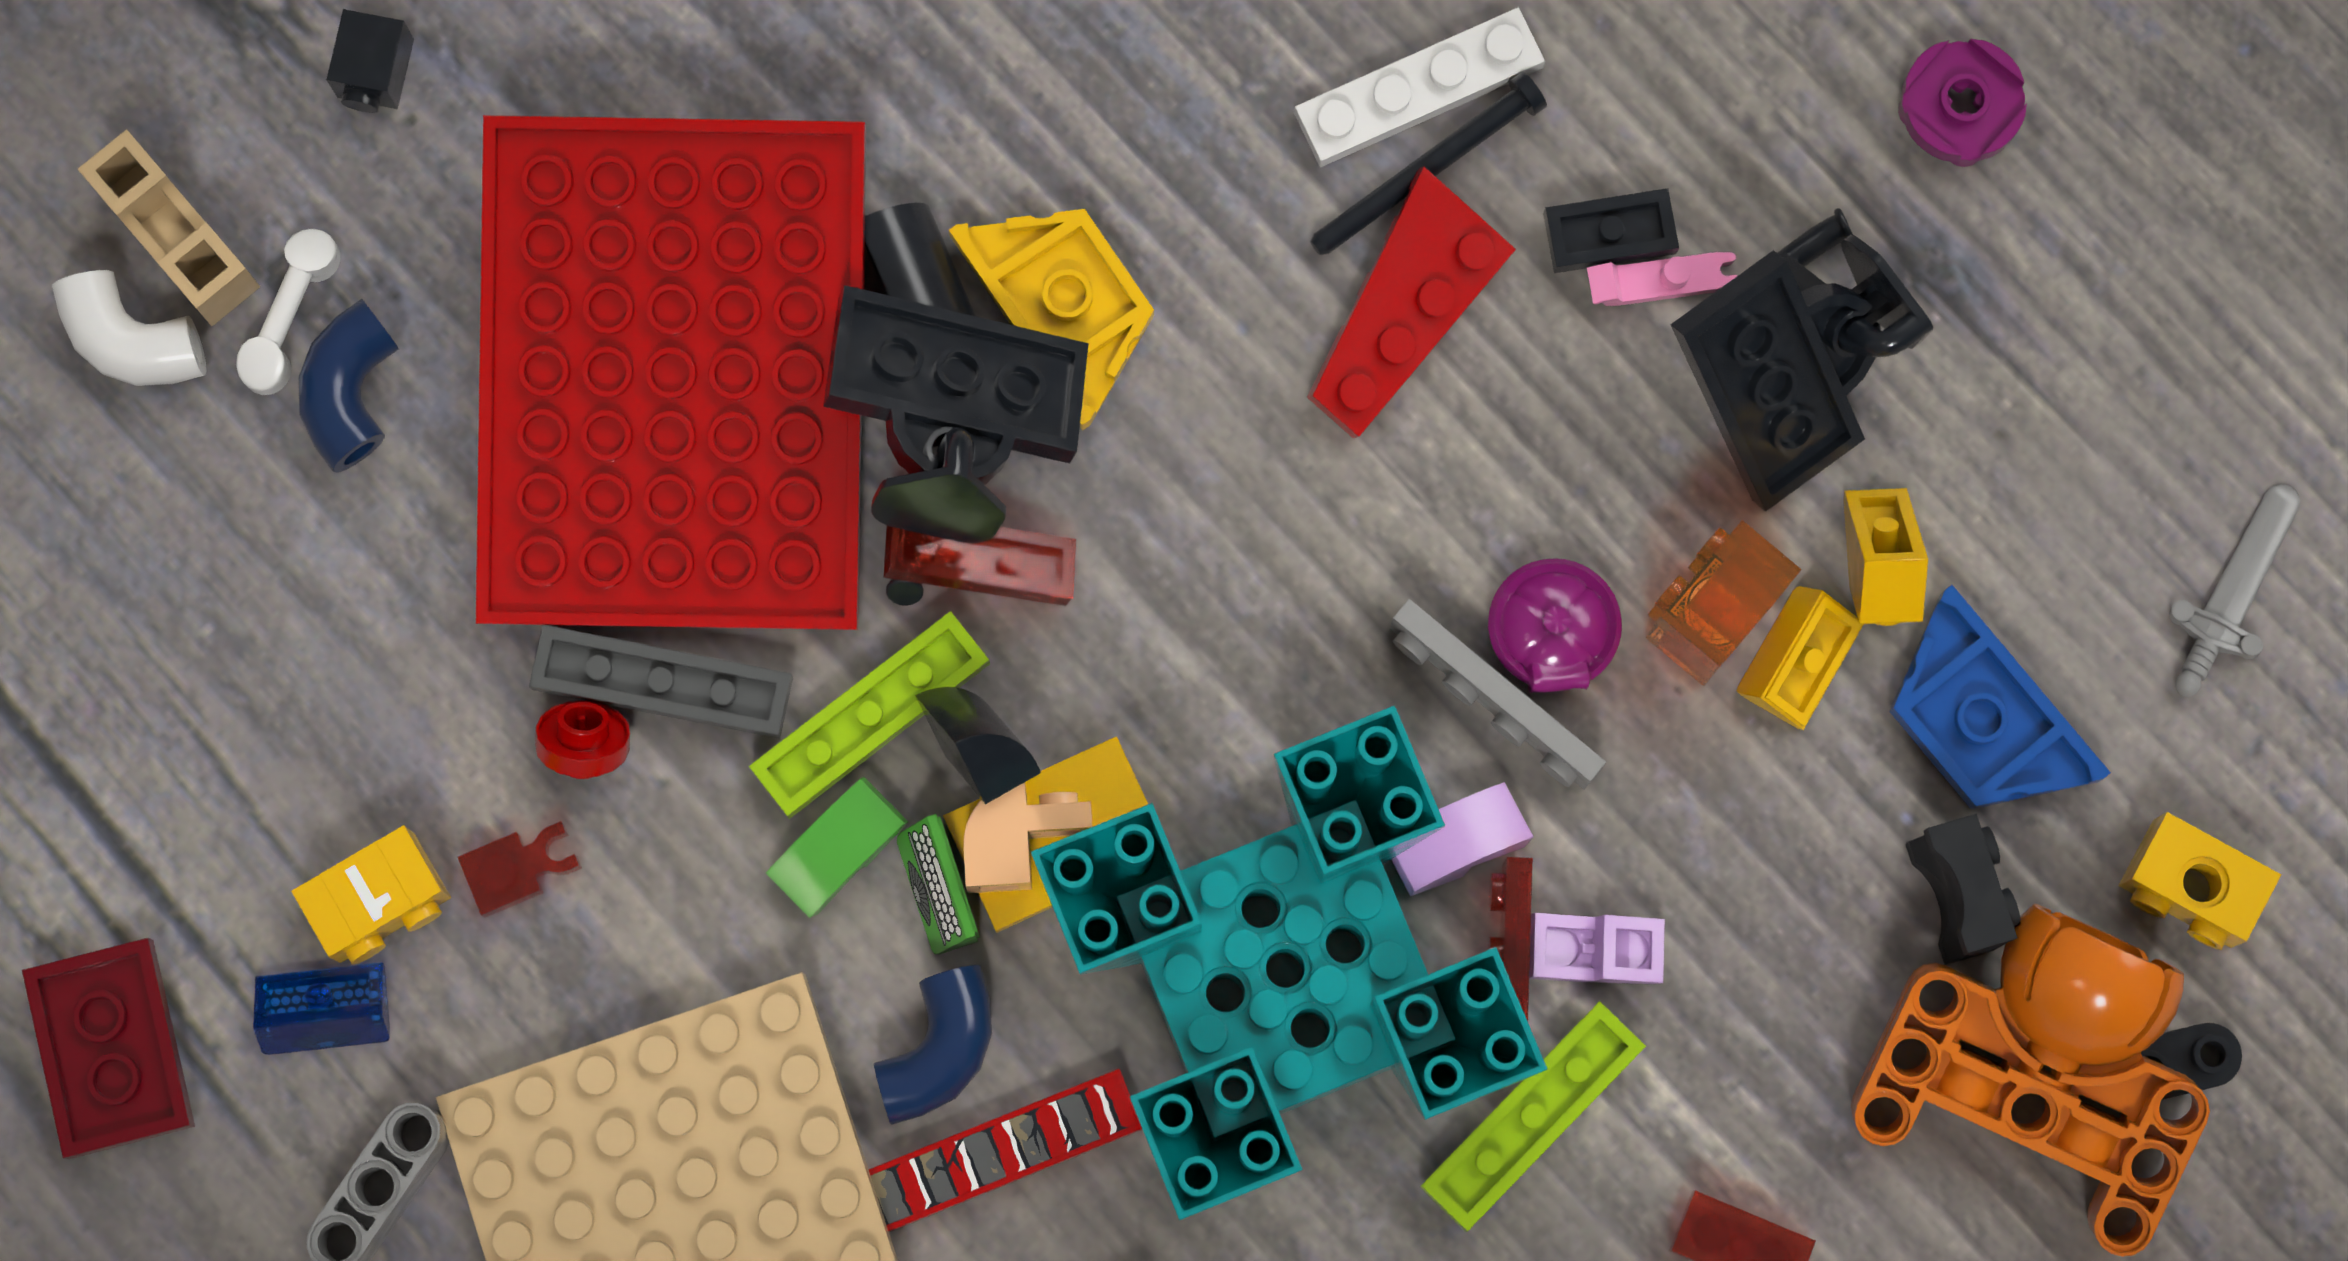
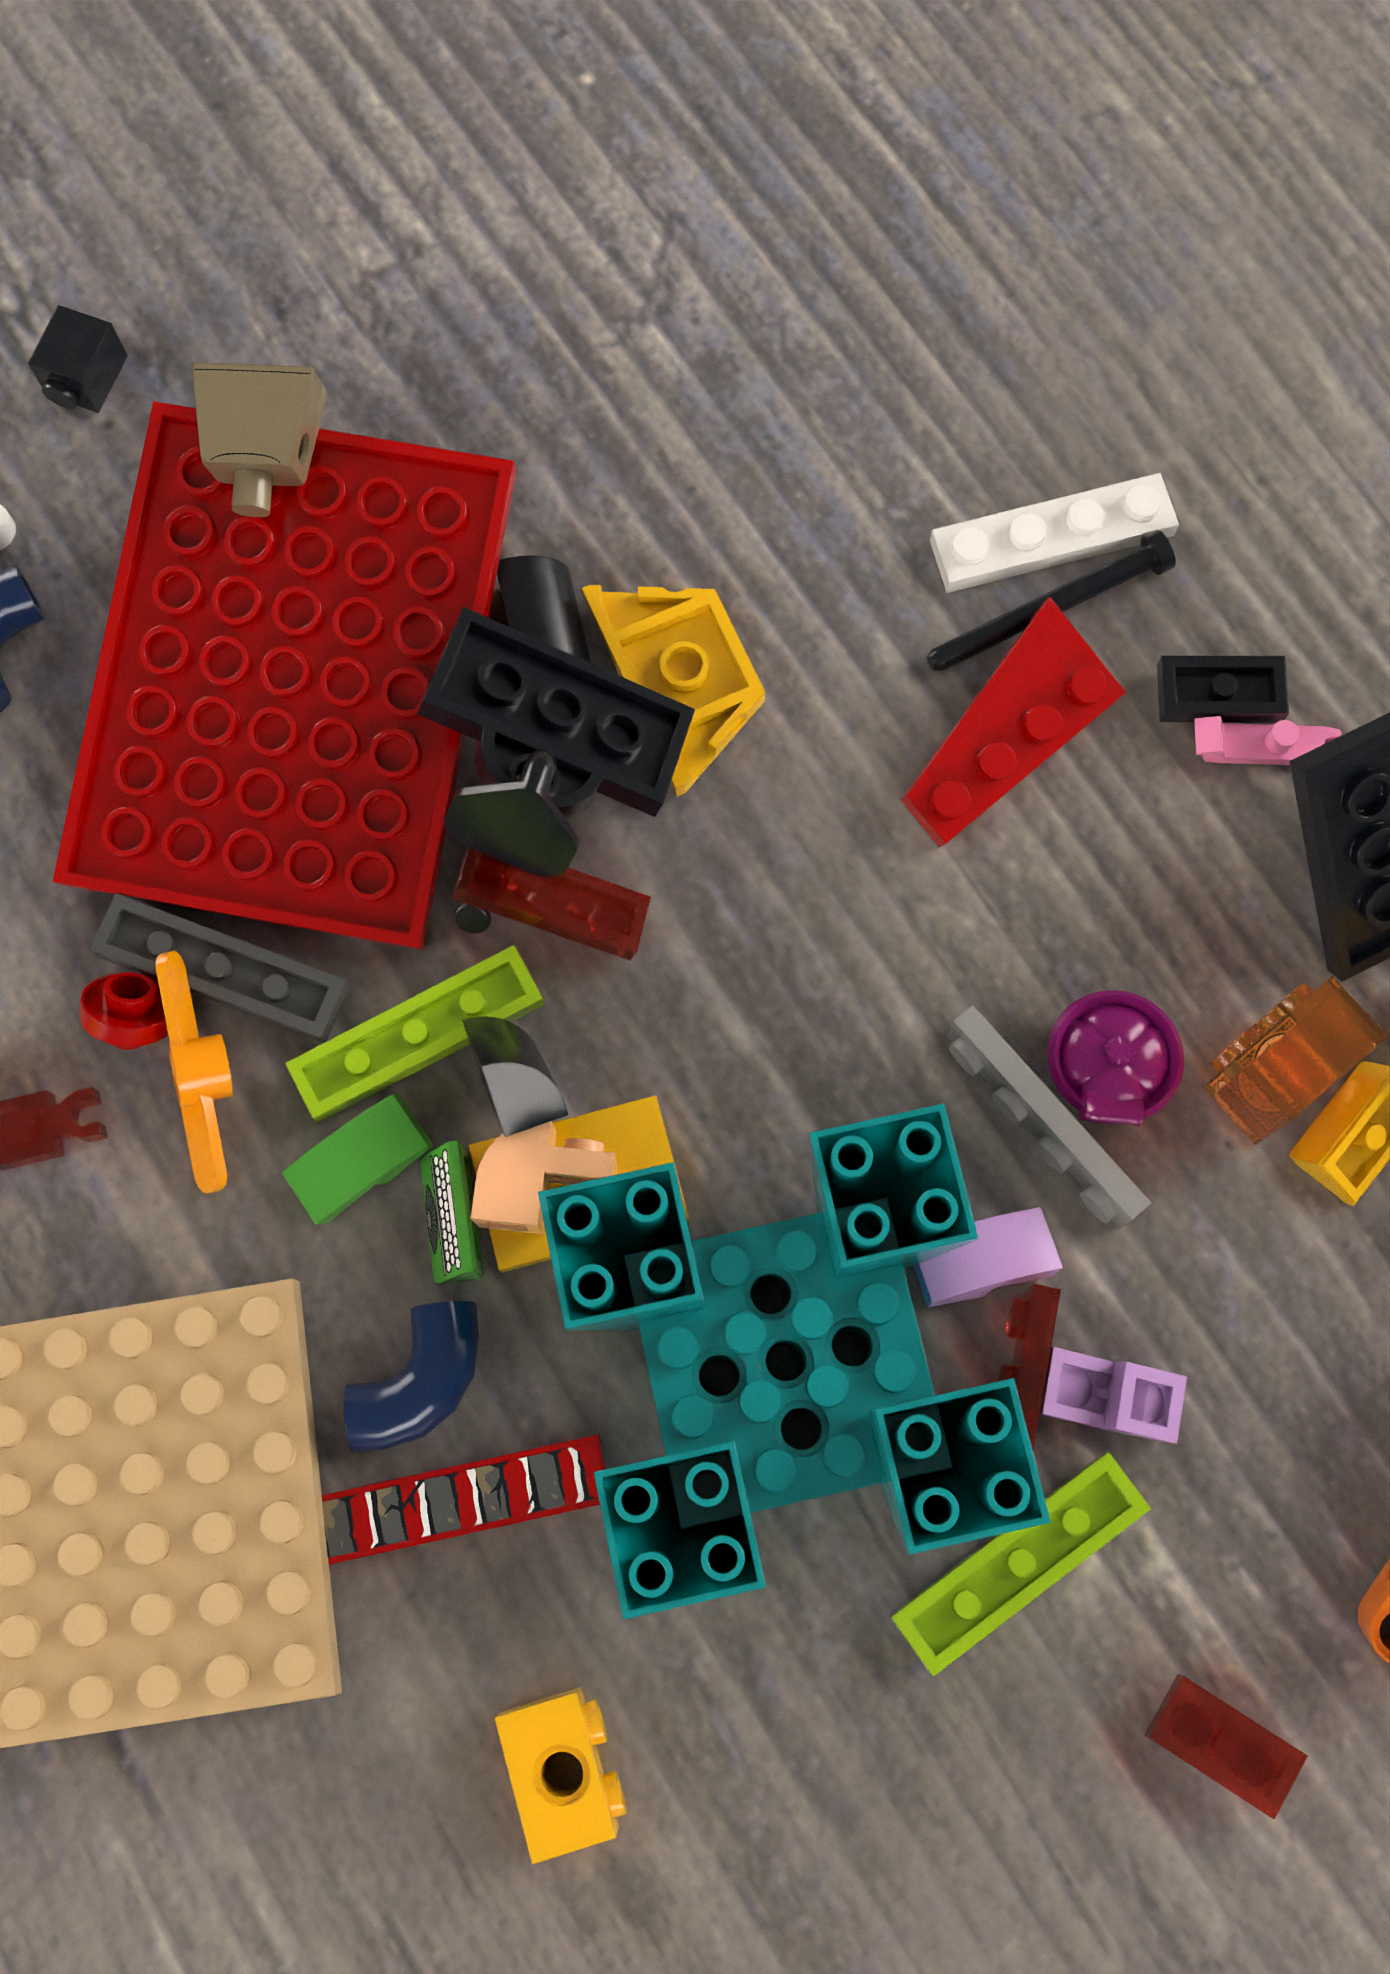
camera: 15 degrees right, 5 degrees down
none -> light orange piece [156,951,233,1194]
none -> dark tan torso [192,362,327,517]

